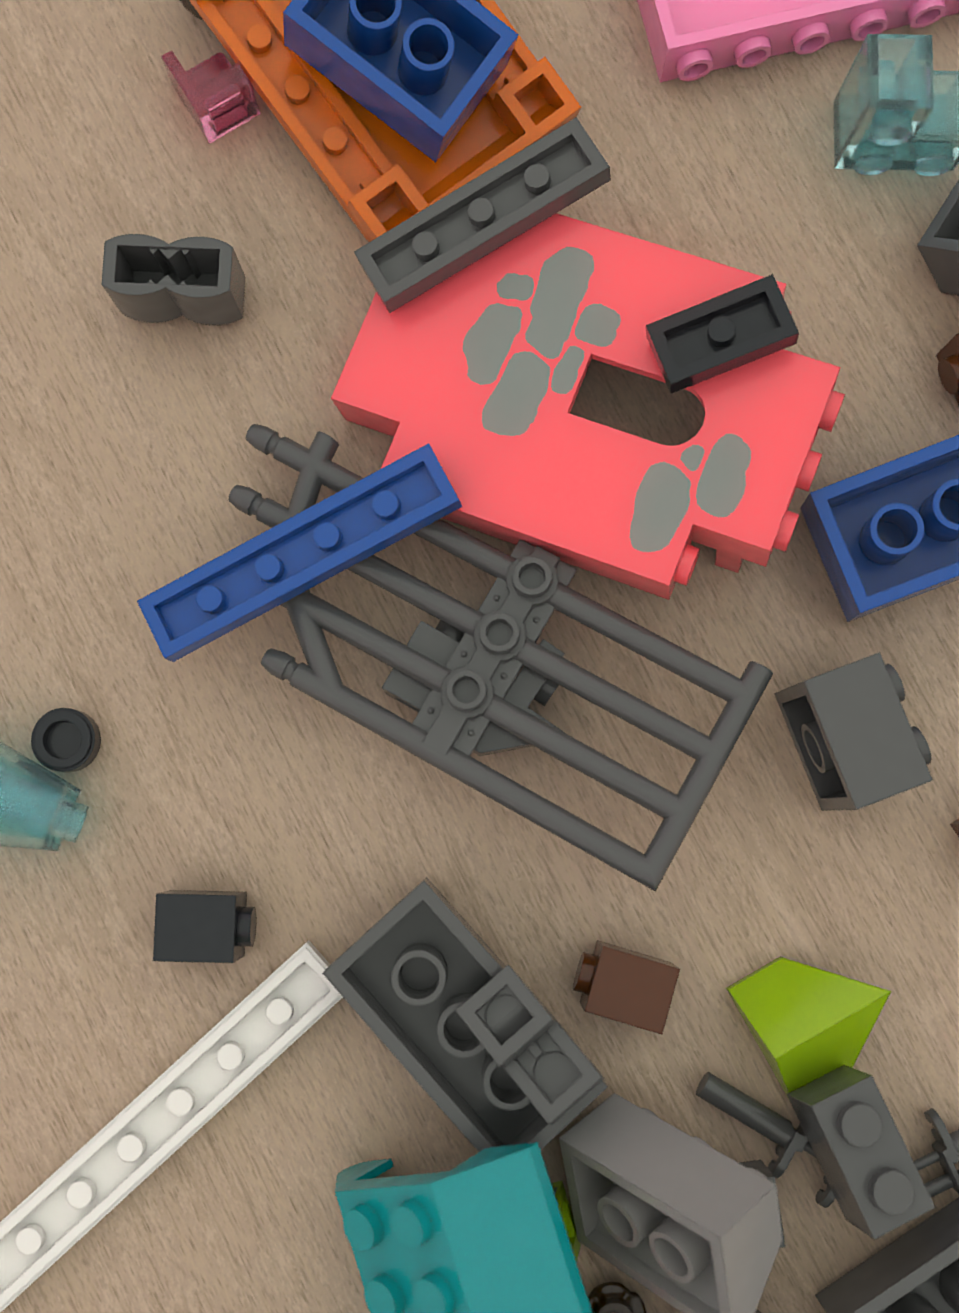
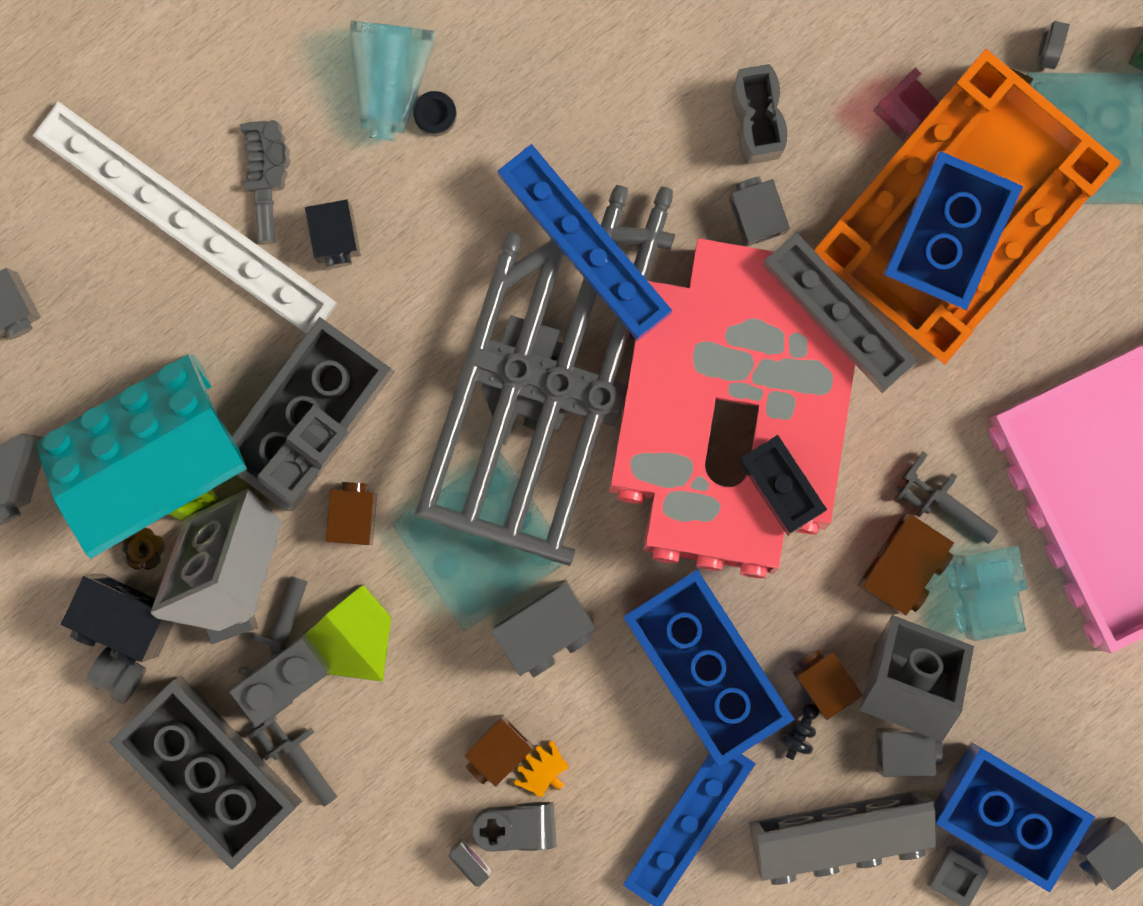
camera: 75 degrees right, 5 degrees up
none -> dark grey piece [240,120,291,244]
none -> clear light blue plate [391,452,564,632]
none -> dark grey brick [729,176,790,247]
none -> reddish brown brick [857,514,954,616]
none -> dark grey piece [894,451,998,544]

